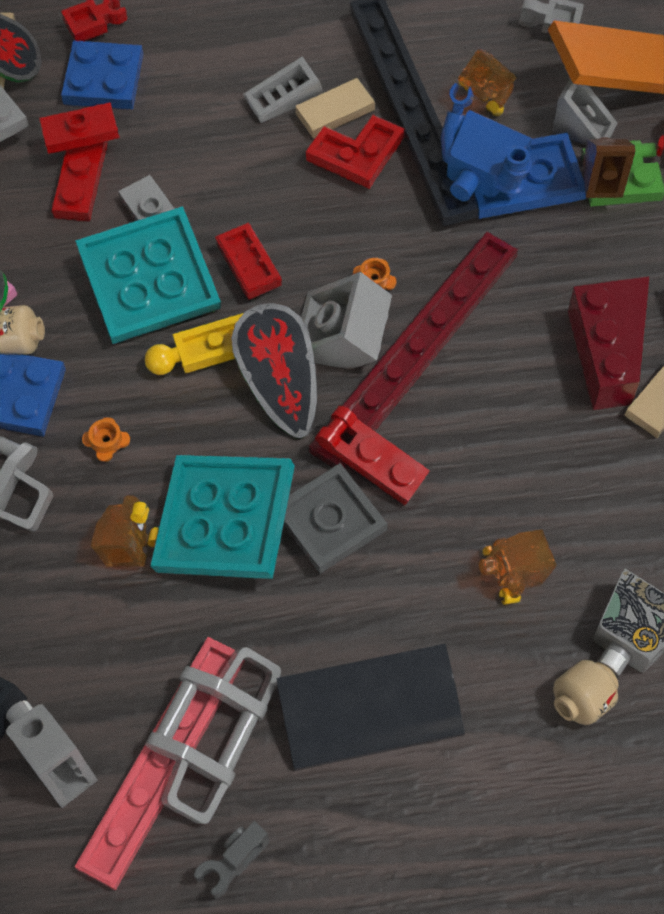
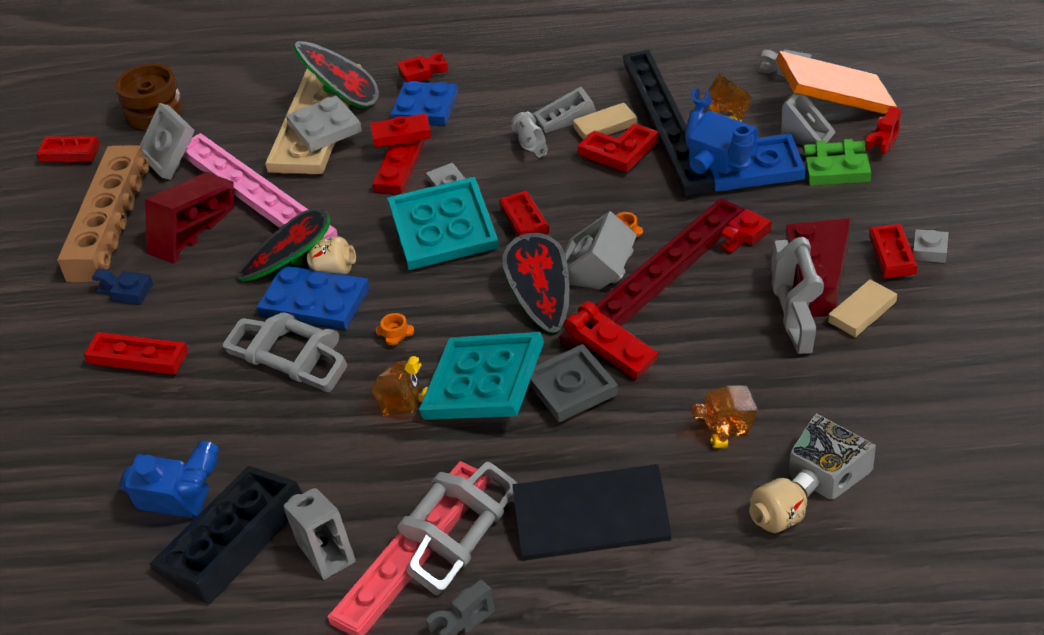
camera: 10 degrees right, 20 degrees down
yellow plate [145,313,244,375] -> none
reddish brown slope [583,137,636,198] -> none
none -> light grey piece [511,112,548,158]
none -> red plate [721,209,772,253]
none -> light grey bar [771,237,824,354]

